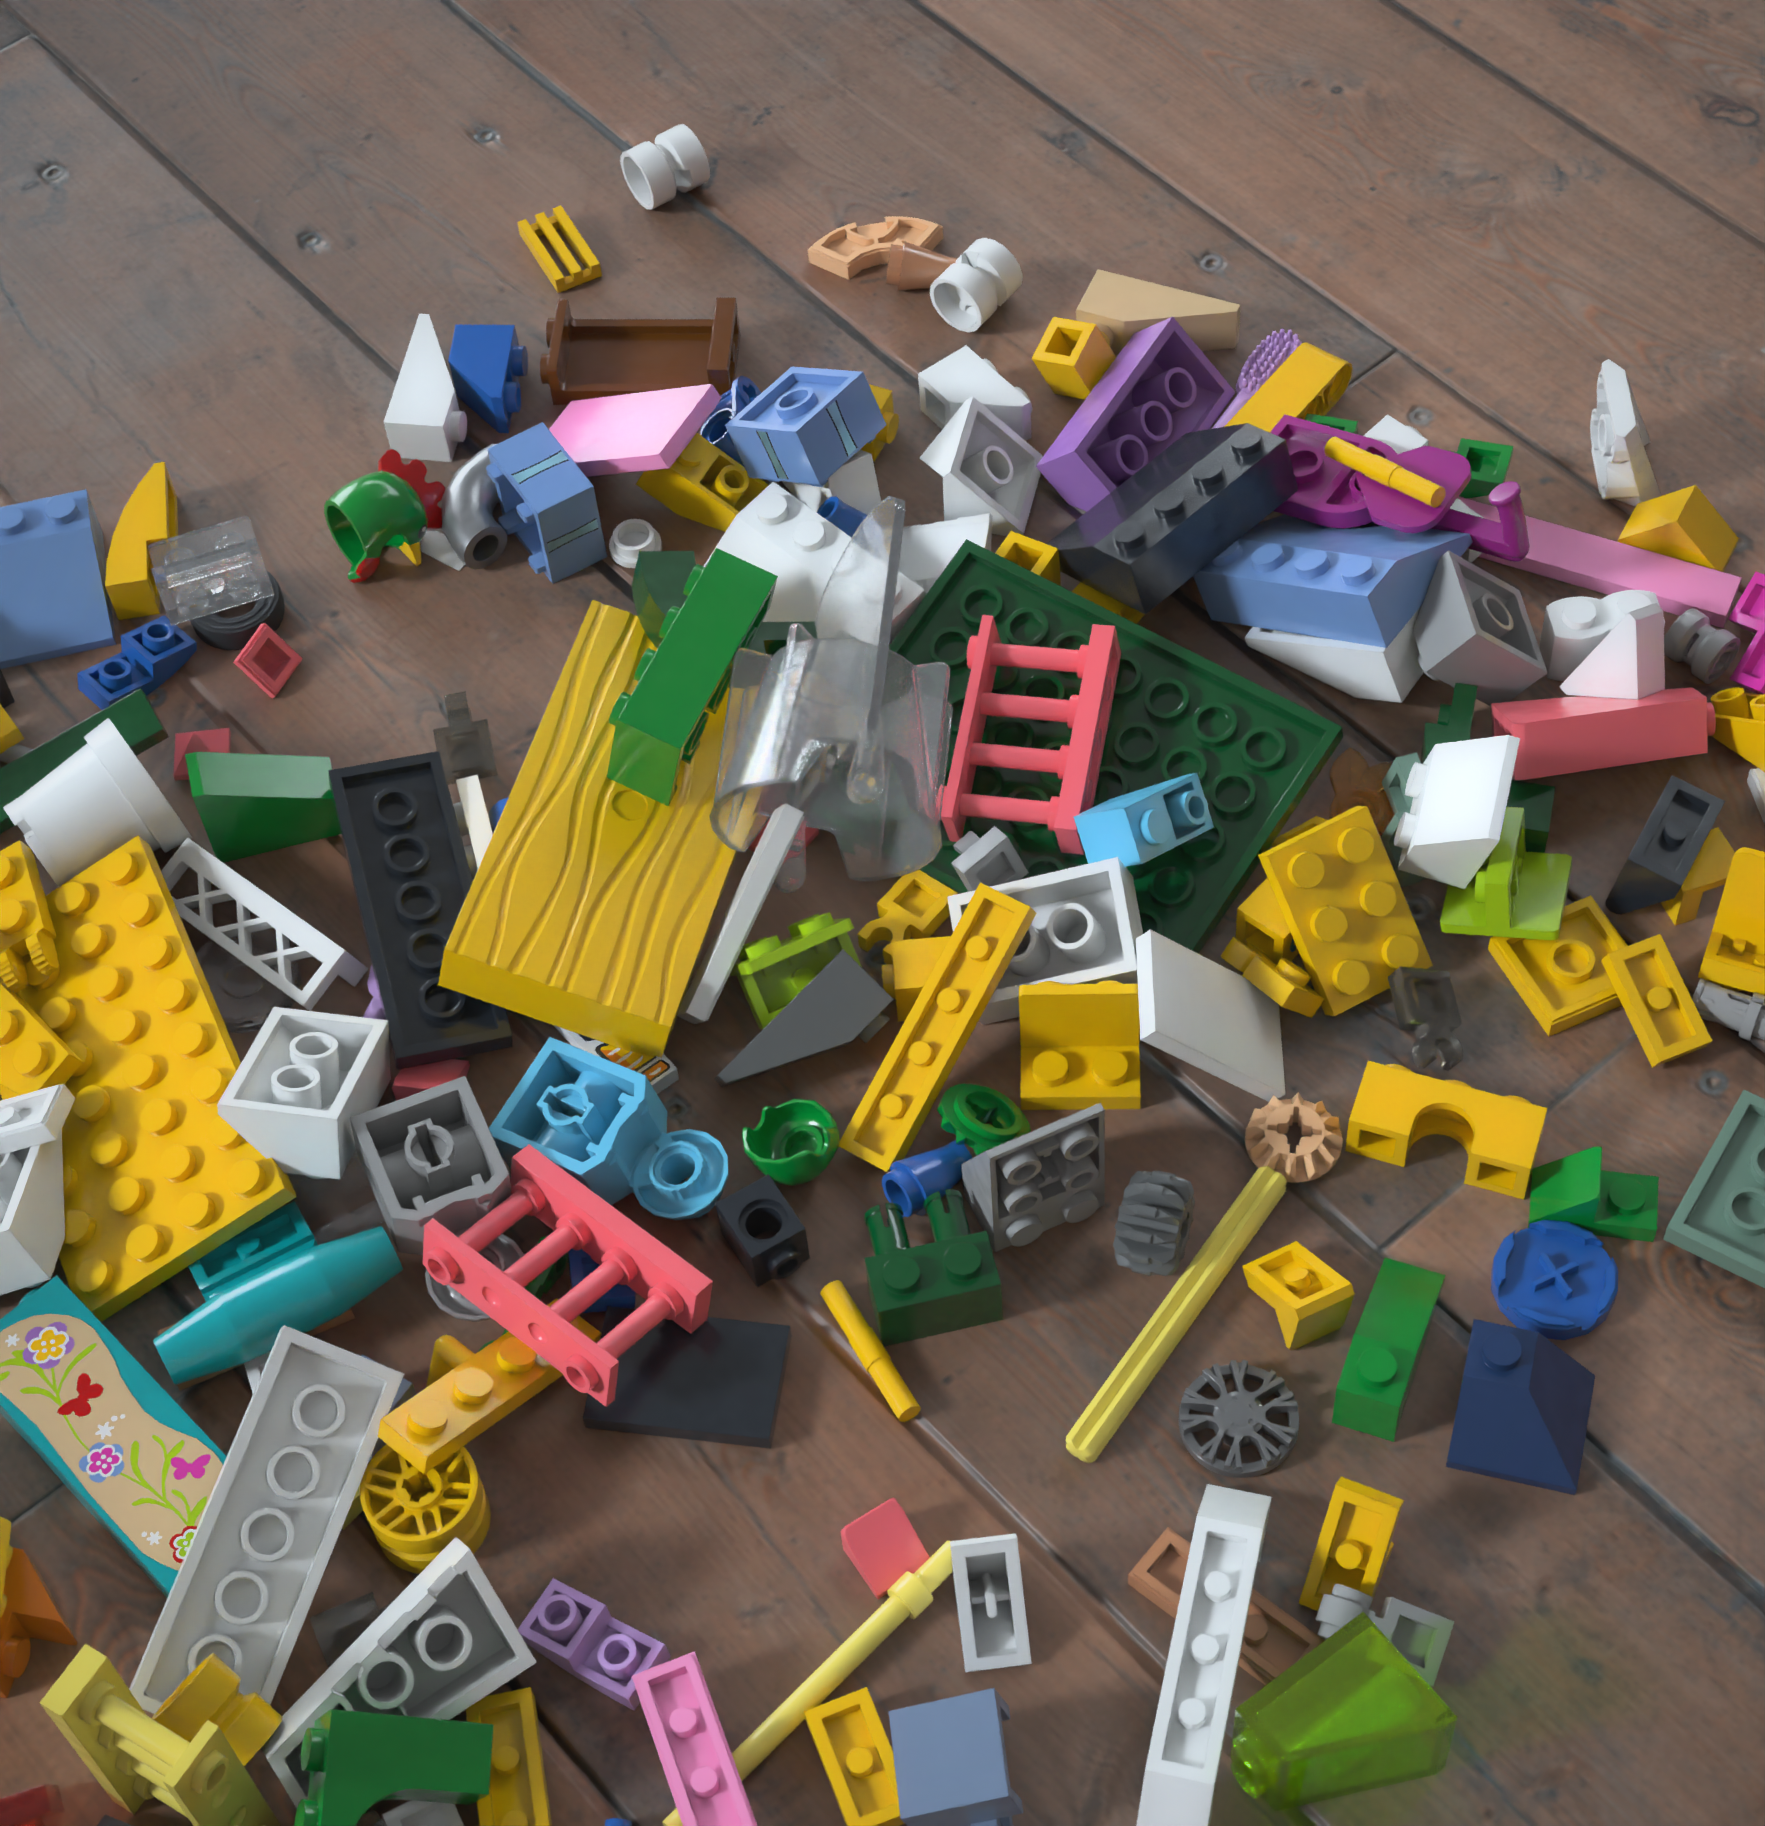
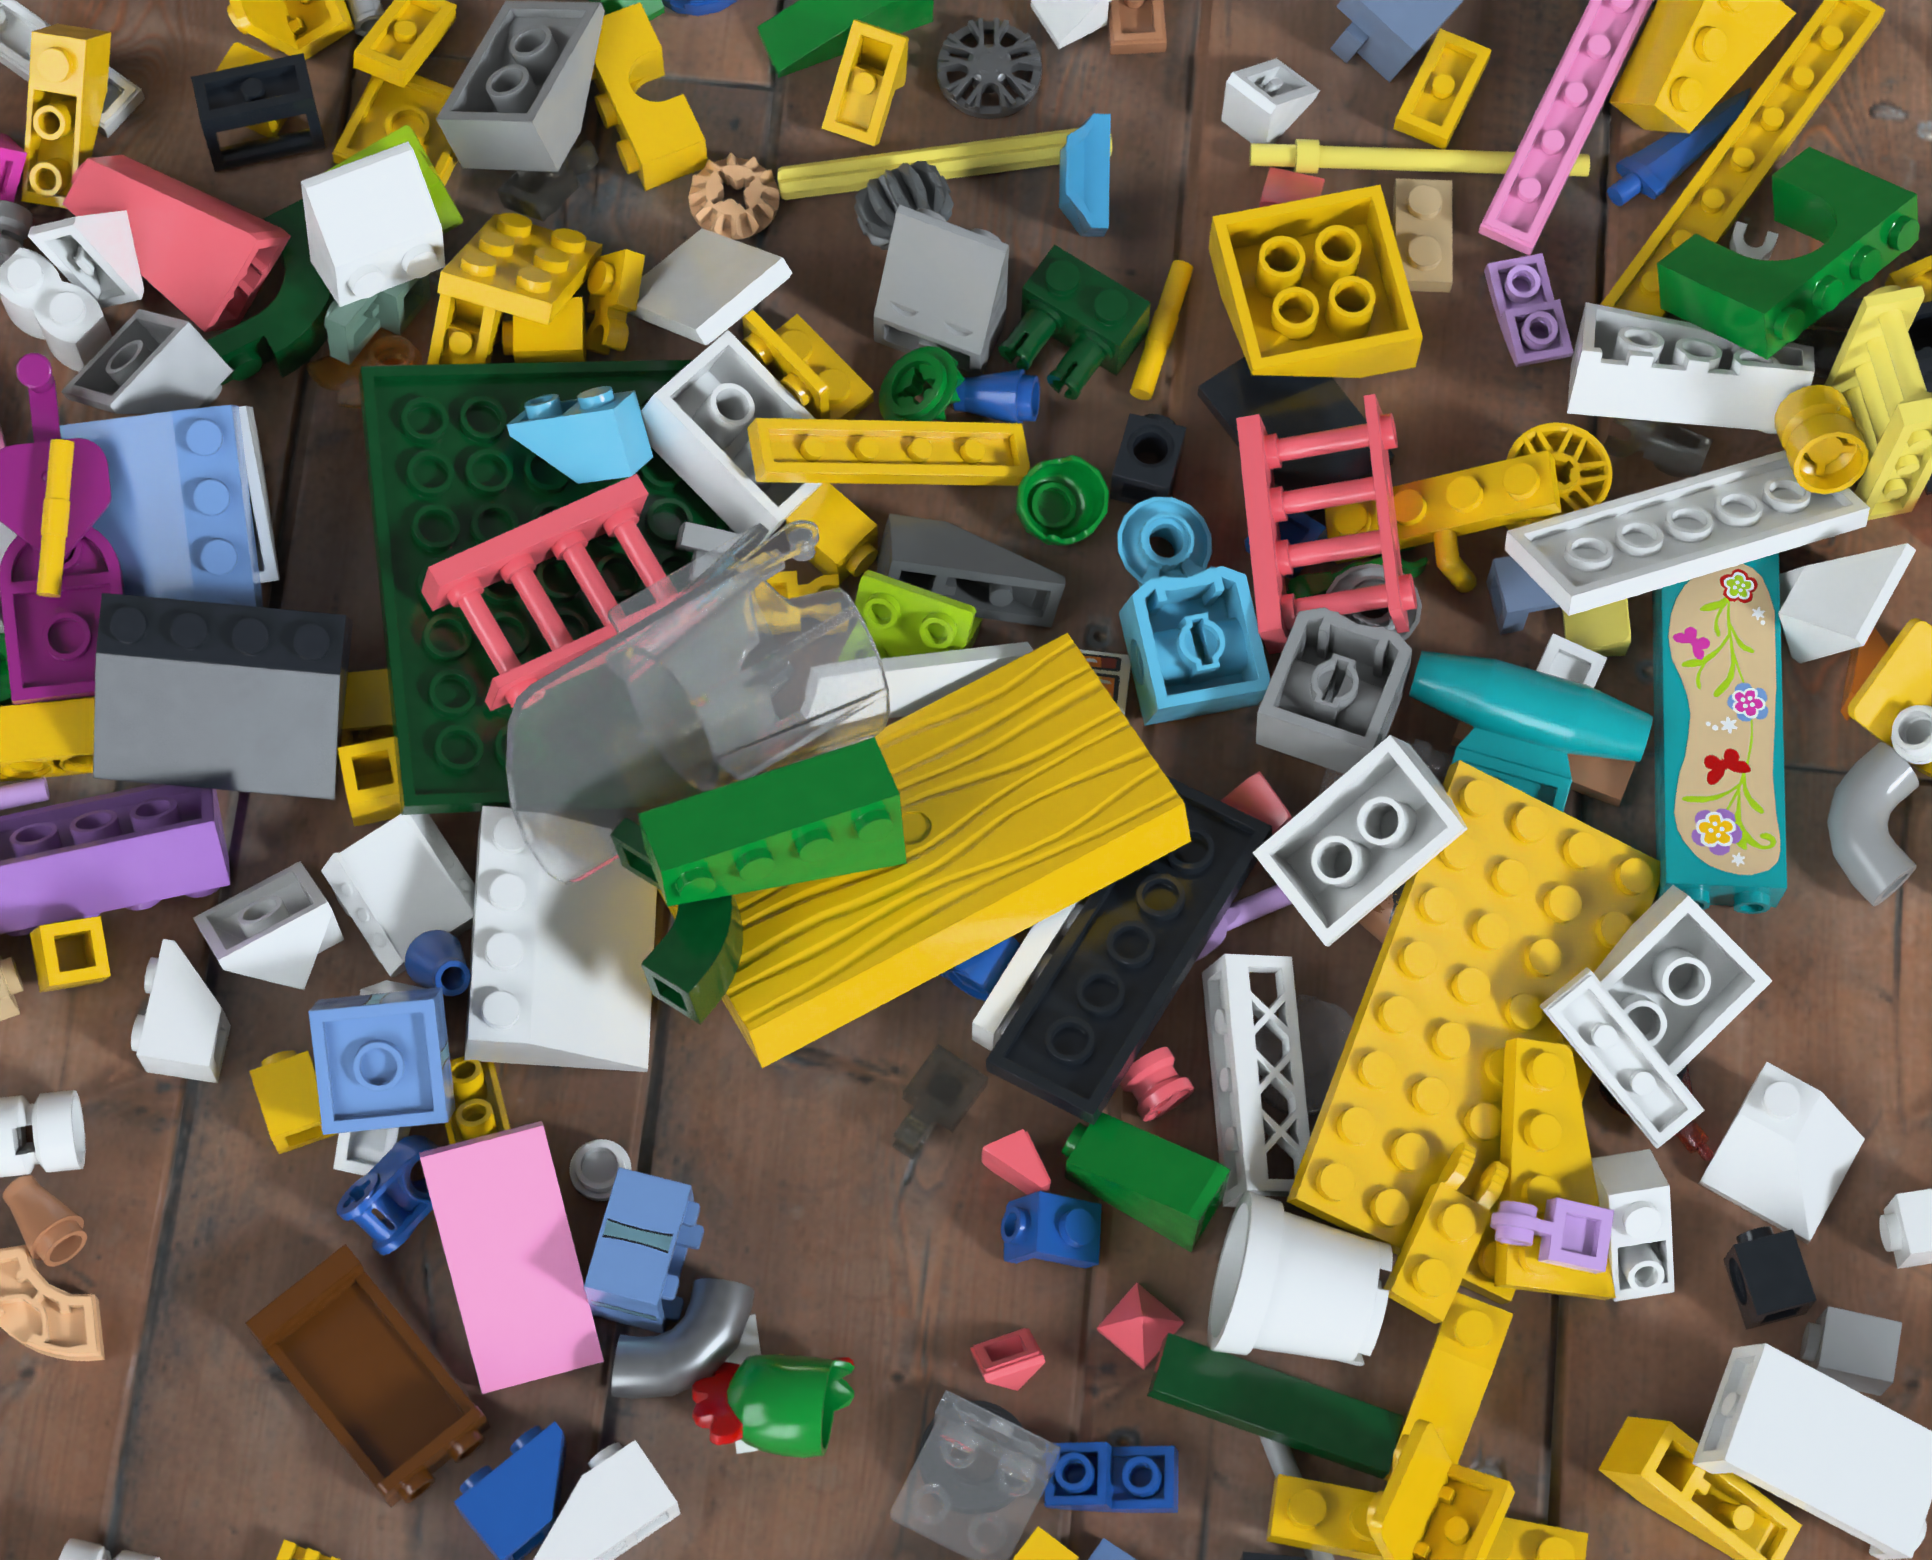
camera: 140 degrees left, 15 degrees up
none -> light grey slope [436,1,605,172]
none -> coral slope [982,1129,1051,1195]
none -> blue bracket [1001,1191,1102,1269]
none -> dark azure slope [1059,114,1111,237]
none -> coral wheel [1120,1047,1195,1122]
none -> yellow slope [1208,185,1423,378]
none -> tan plate [1393,178,1453,293]
none -> white slope [1778,543,1916,664]

